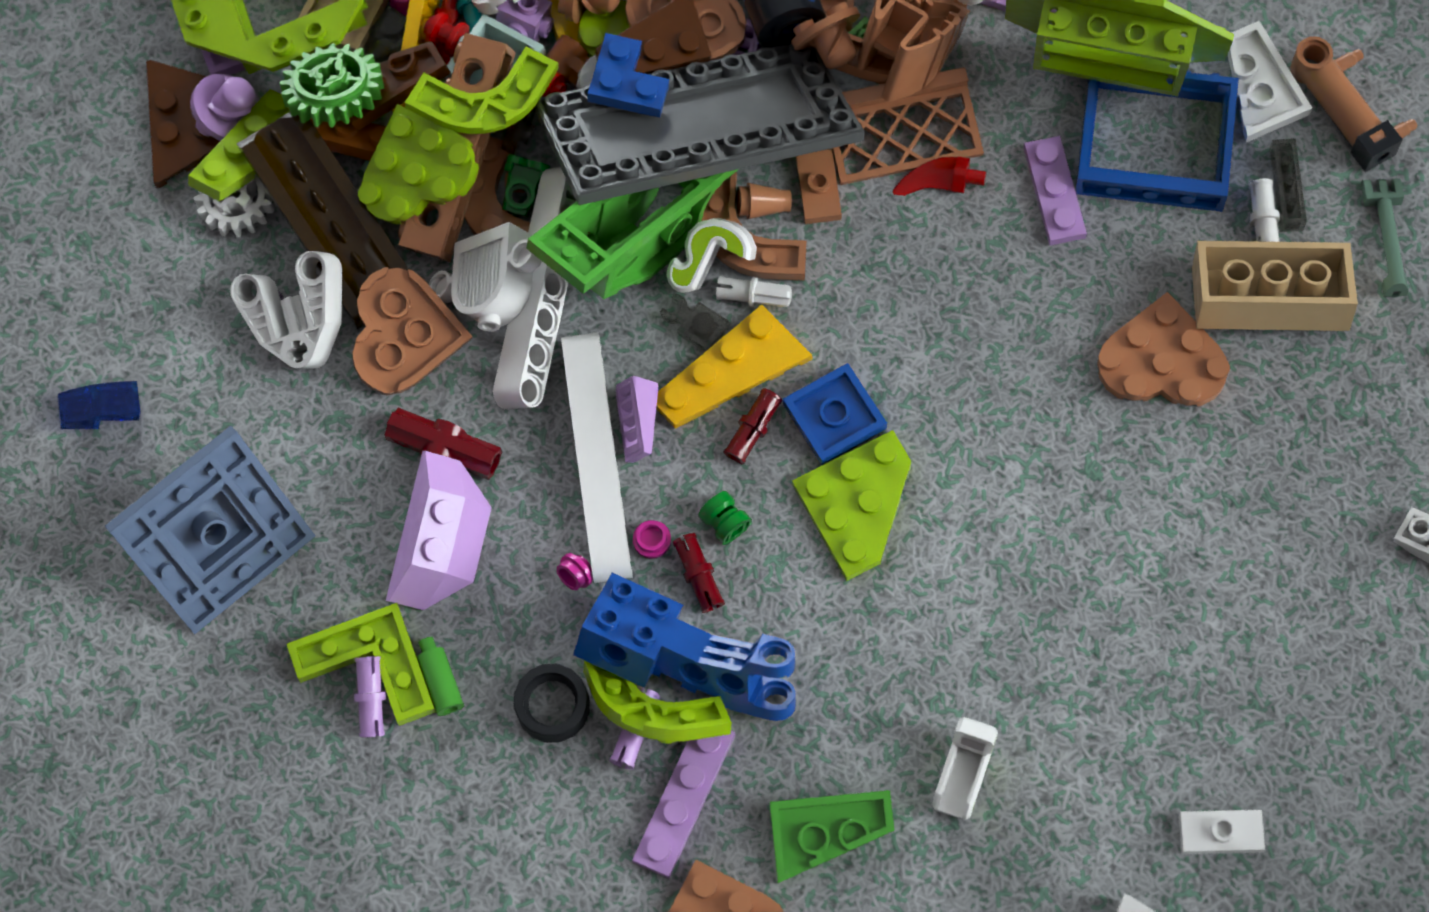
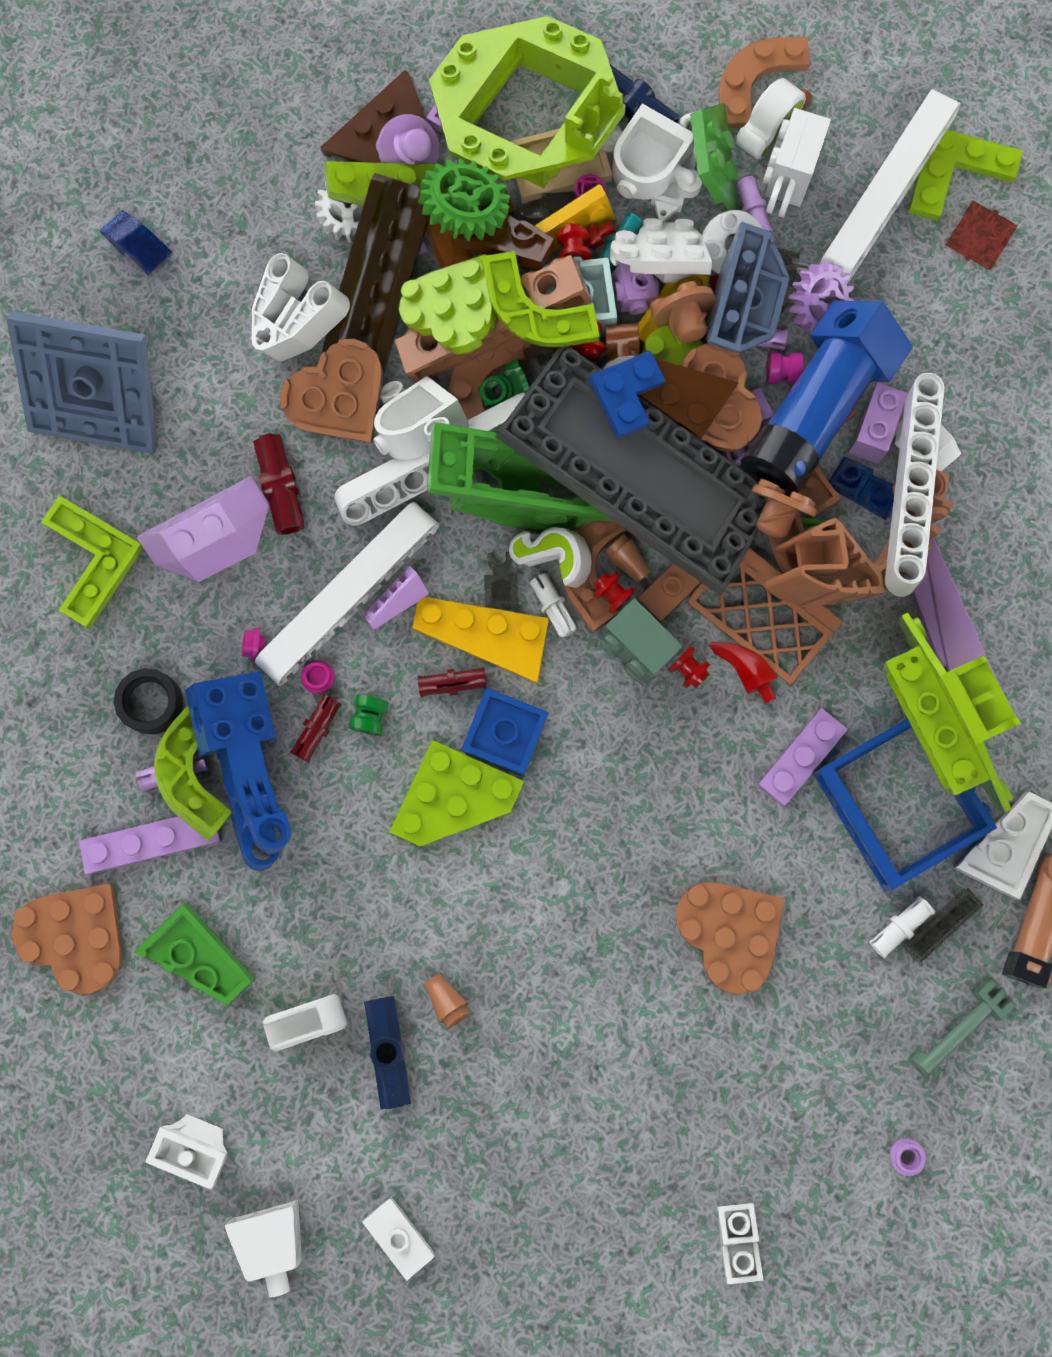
camera: 45 degrees right, 10 degrees up
lavender pin [354,656,386,737] -> none
bright green cylinder [417,637,464,716] -> none
tan brick [1192,241,1358,331] -> none
none -> dark blue piece [364,996,412,1109]
none -> nougat cone [424,973,470,1029]
none -> sand green brick [593,572,710,688]

